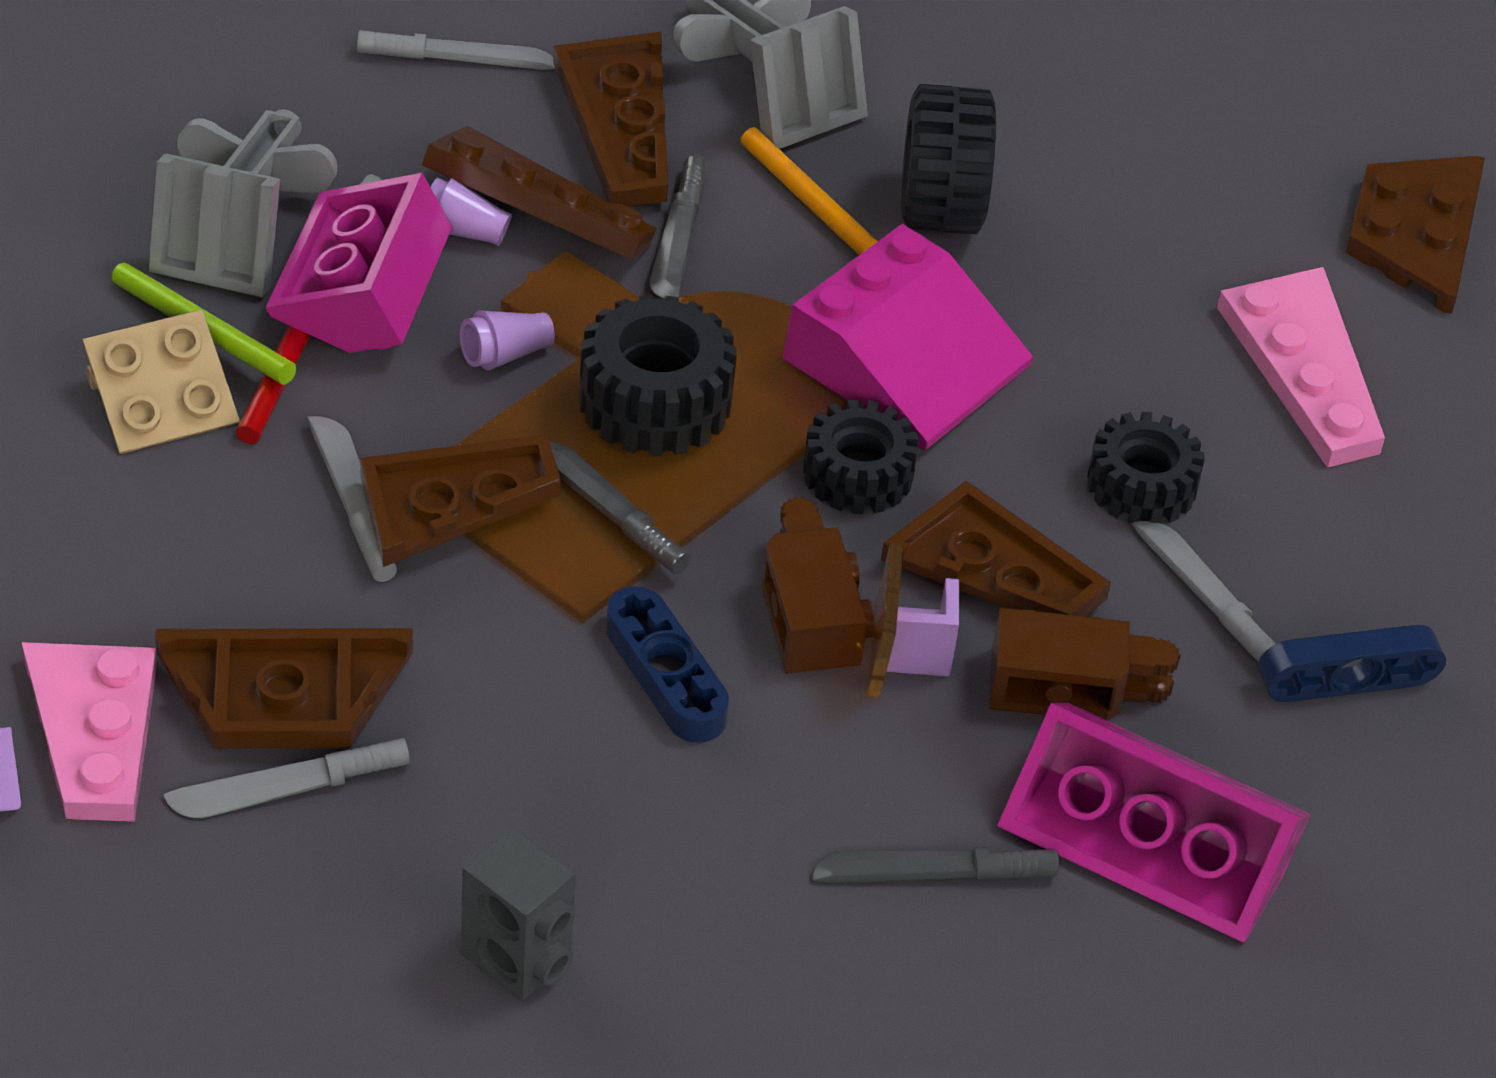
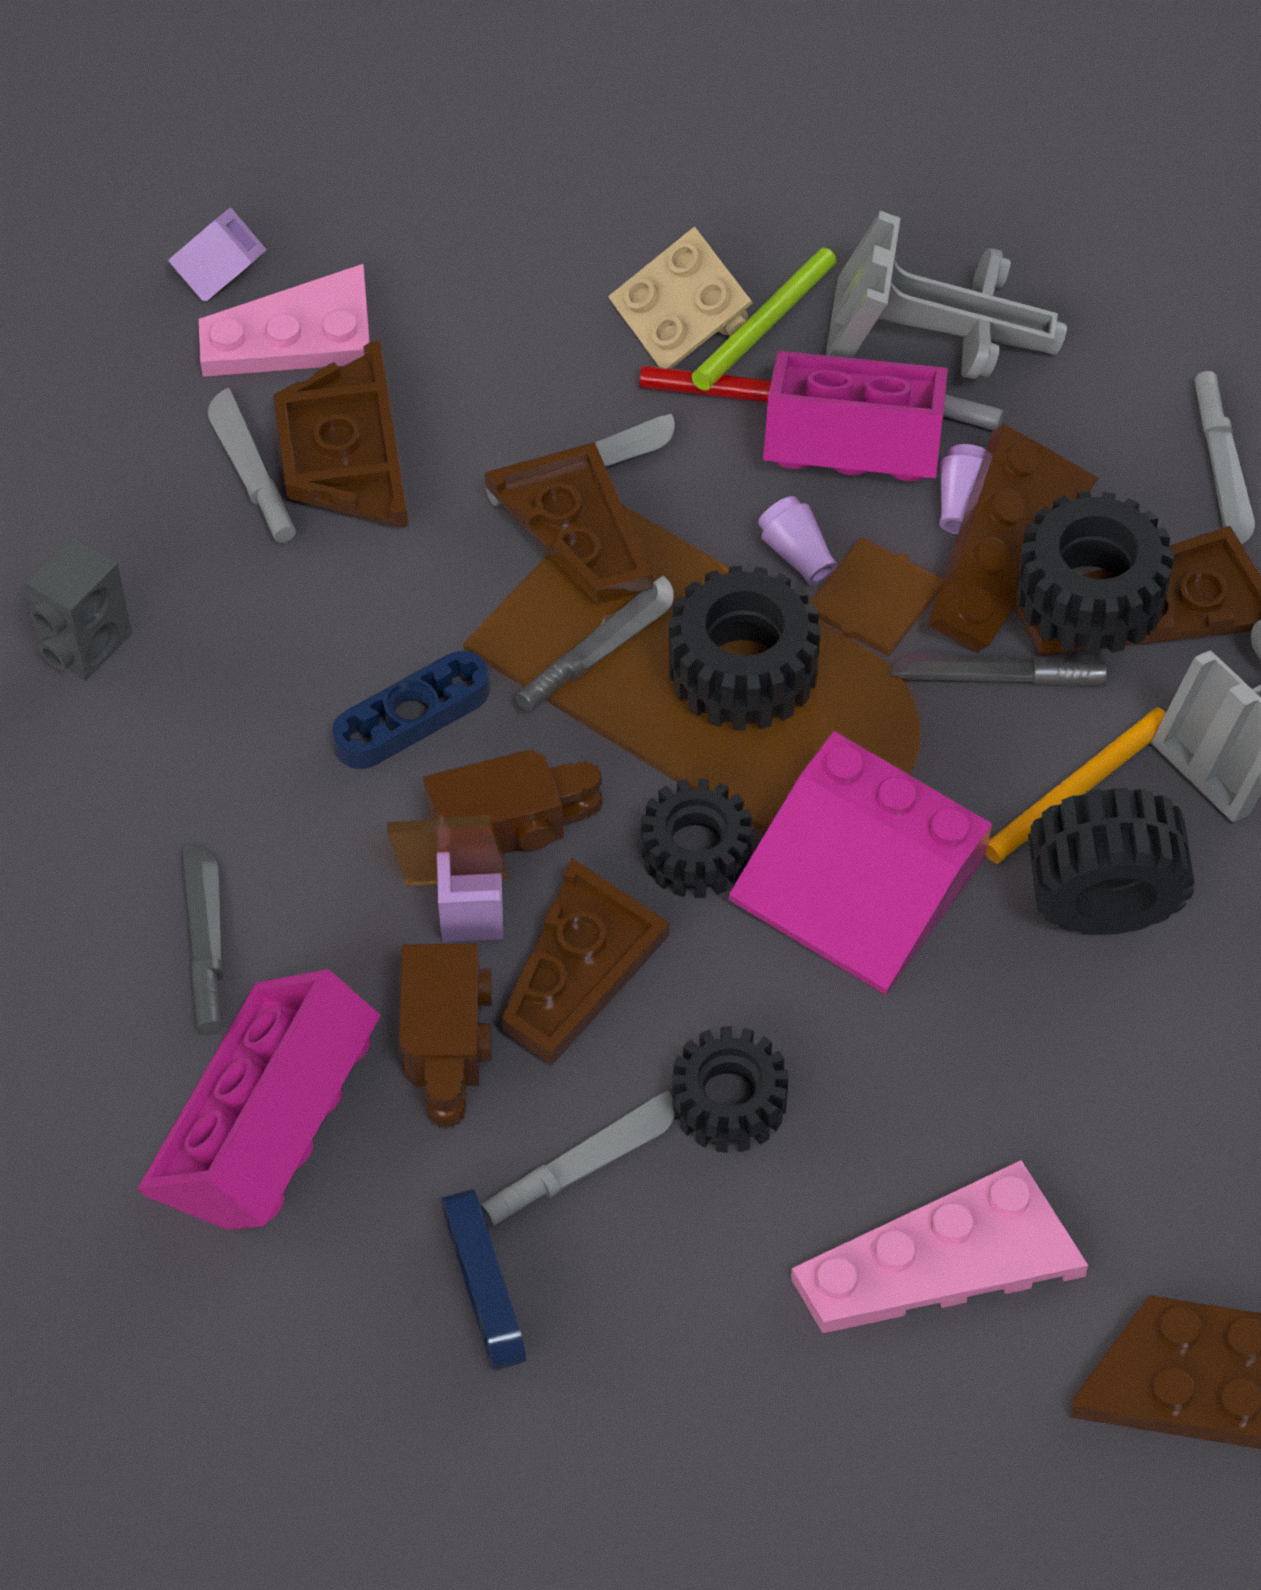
camera: 90 degrees right, 10 degrees up
none -> black tyre [1017,491,1174,655]

